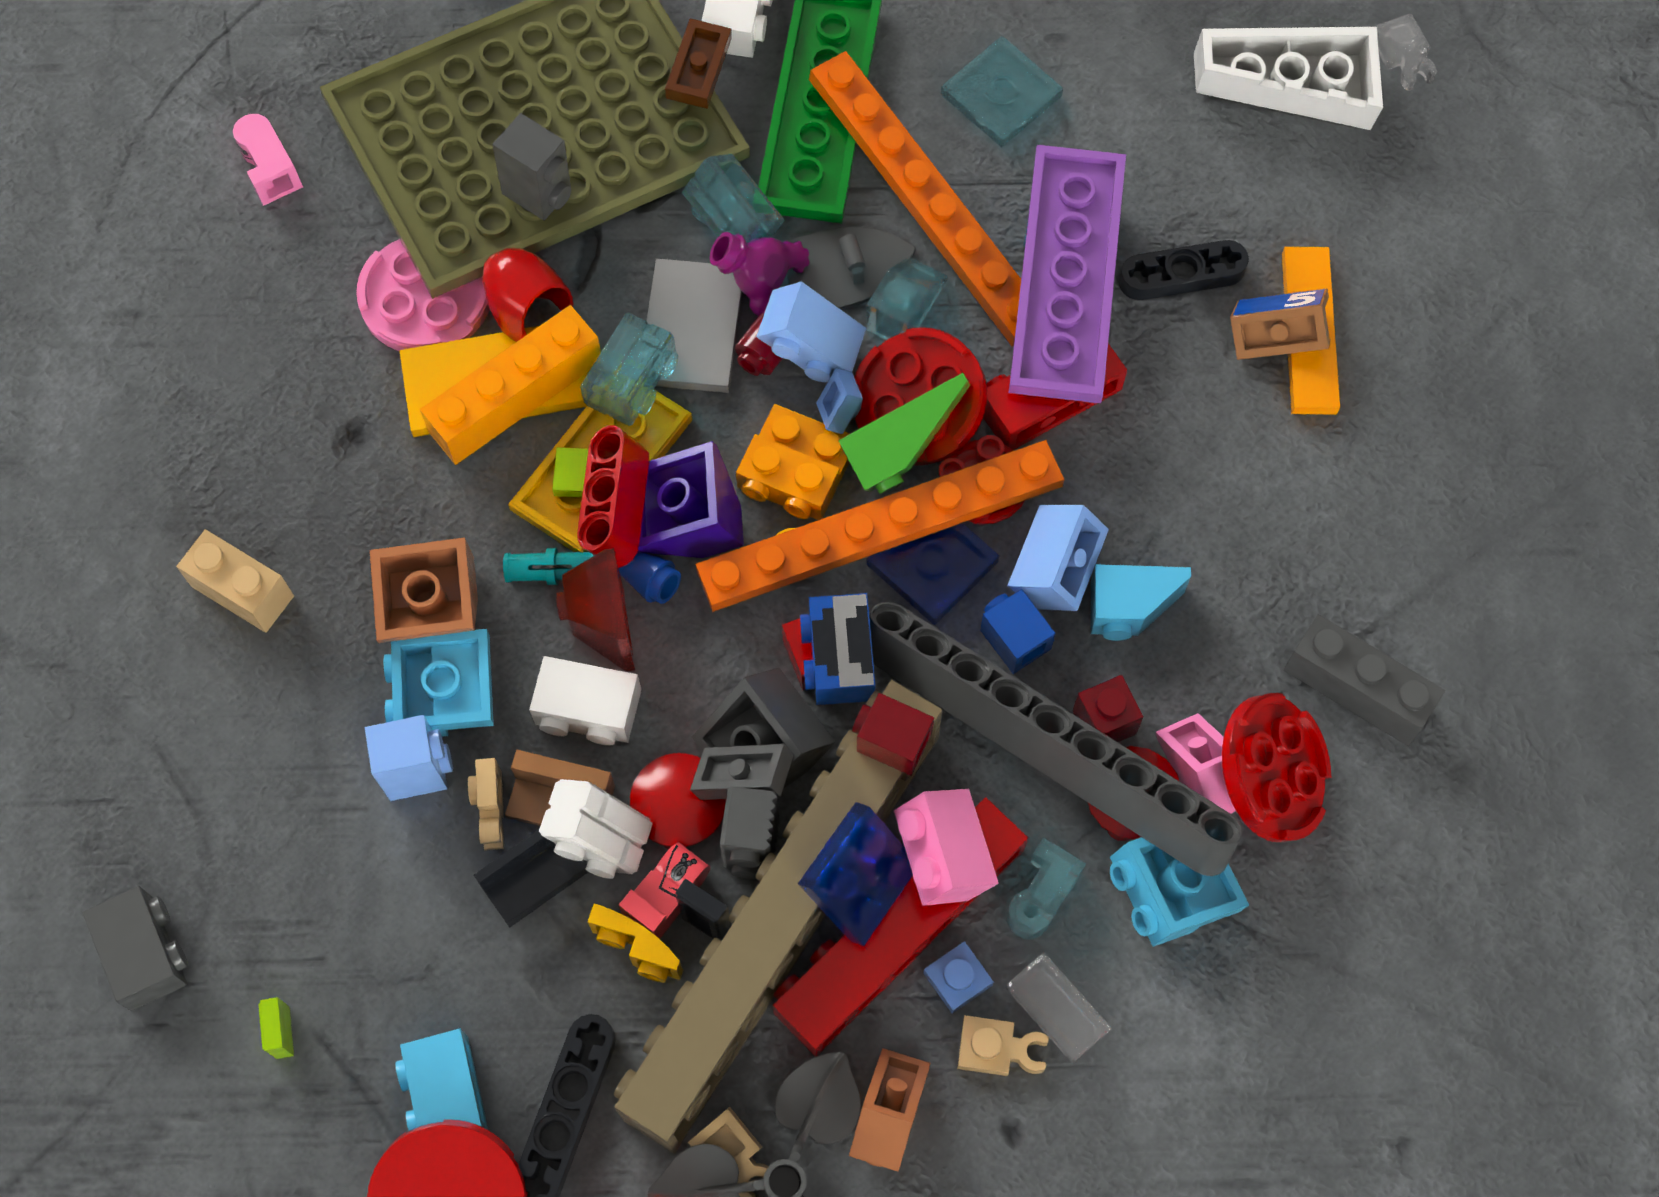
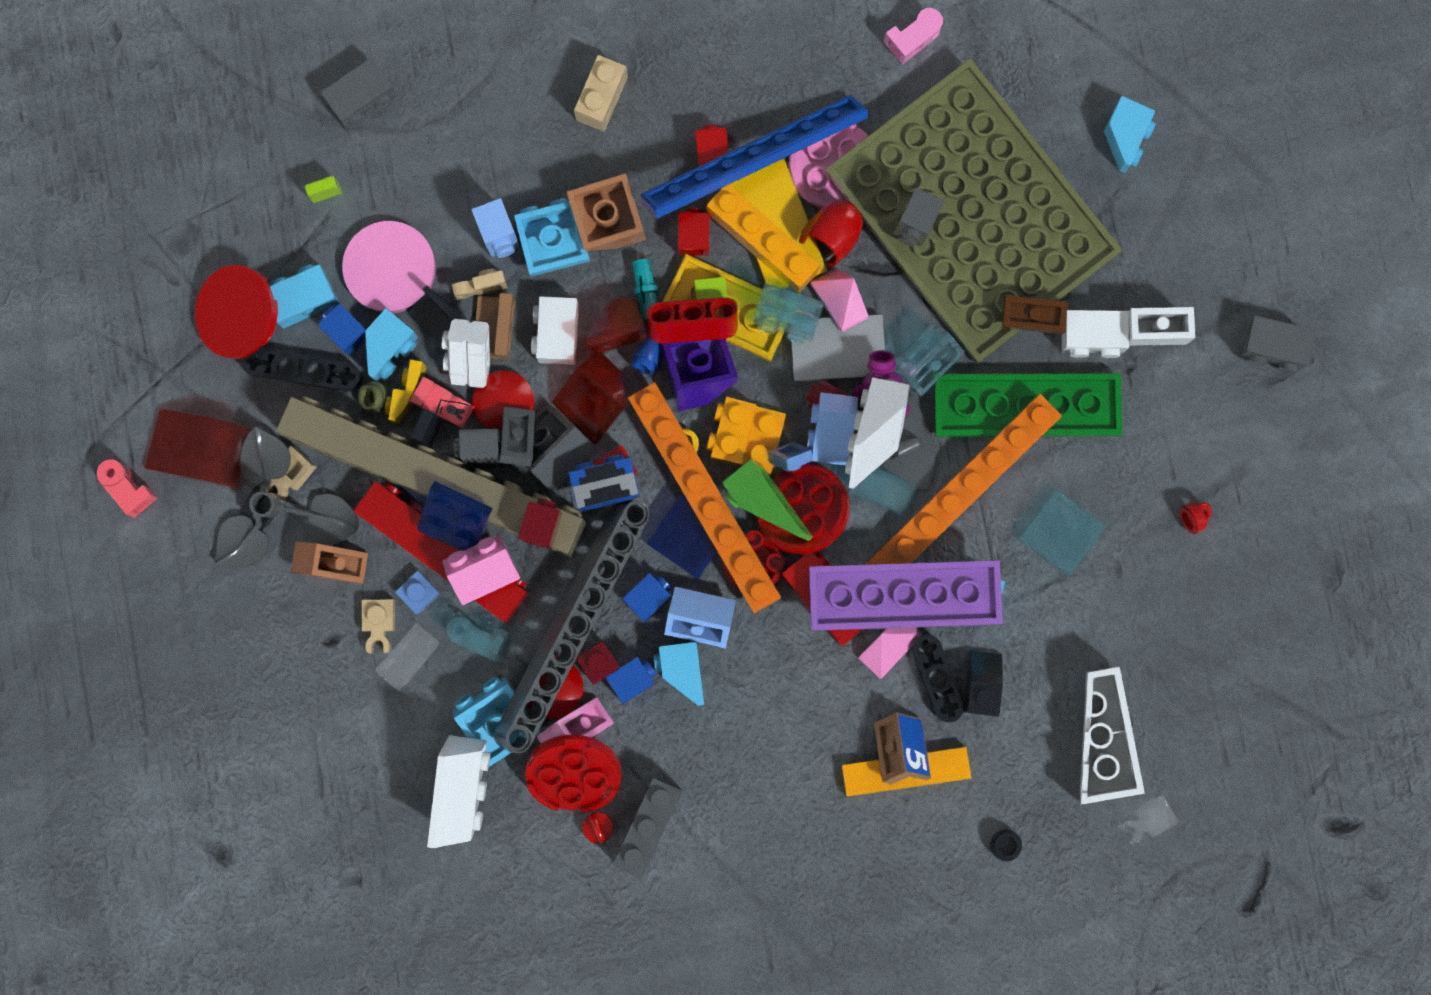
camera: 80 degrees right, 15 degrees up
none -> blue brick [317,304,366,356]
none -> bright pink tile [342,221,436,313]
none -> olive plate [358,381,387,412]
none -> medium azure slope [365,308,418,382]
none -> white slope [427,735,491,848]
none -> clear red slope [551,351,627,445]
none -> red tile [582,811,614,844]
none -> blue brick [605,657,657,704]
none -> blue tile [640,95,868,219]
none -> red brick [678,208,710,256]
none -> red brick [695,124,728,167]
none -> bright pink slope [810,268,868,332]
none -> white slope [845,378,910,489]
none -> bright pink slope [858,627,923,679]
none -> black slope [963,650,1003,717]
none -> black plate [990,829,1022,861]

